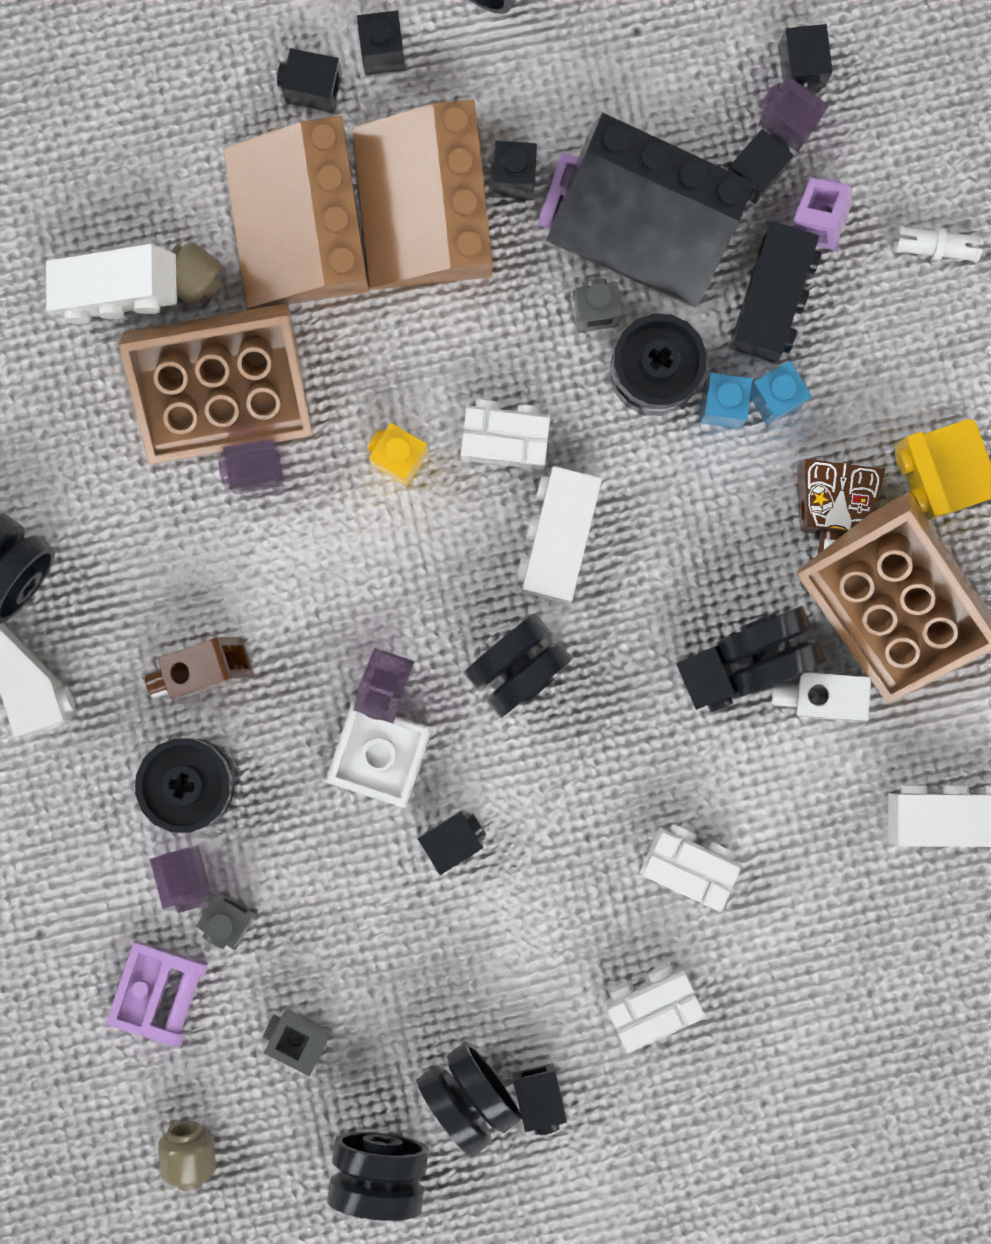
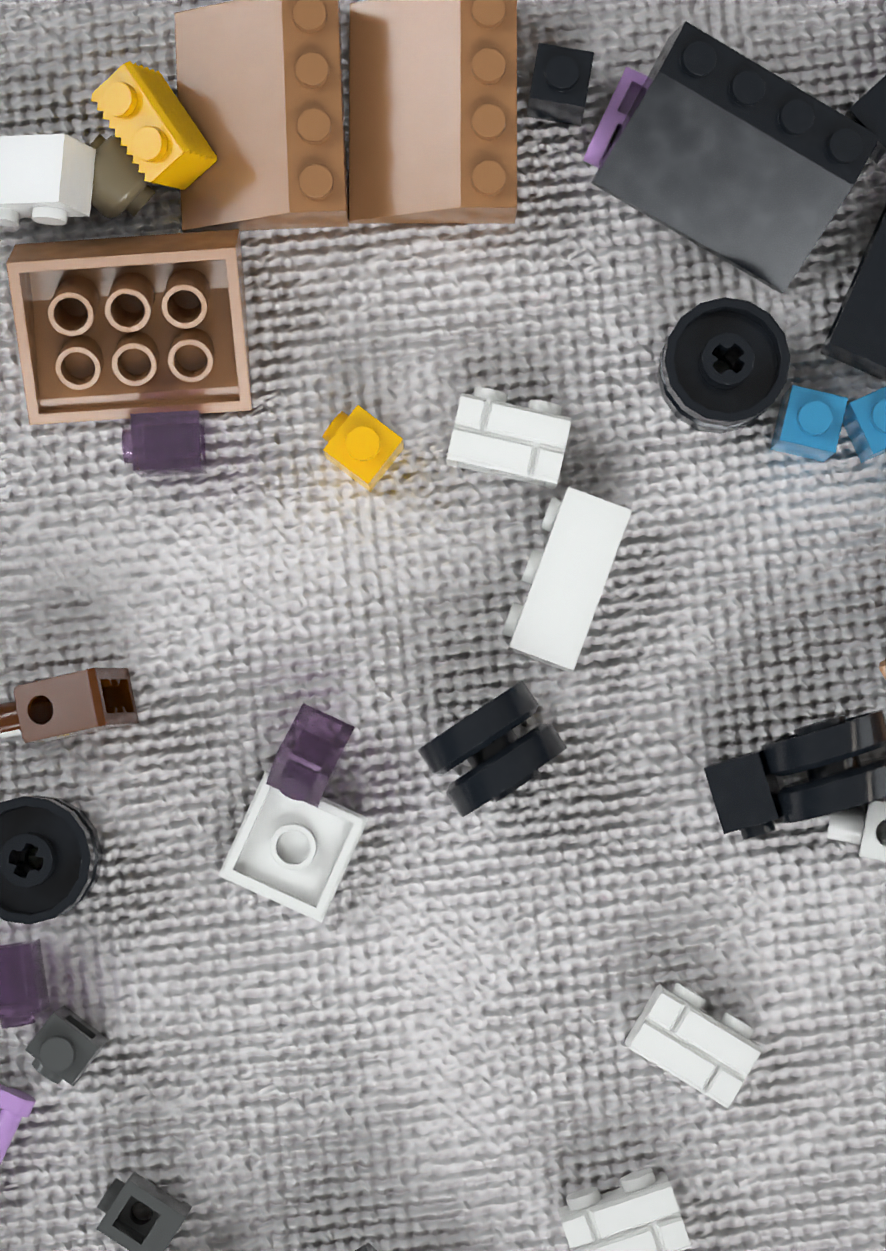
camera: 10 degrees right, 0 degrees up
black brick [418,810,487,875] -> none
dark grey brick [572,278,622,332] -> none
none -> yellow brick [91,61,217,190]

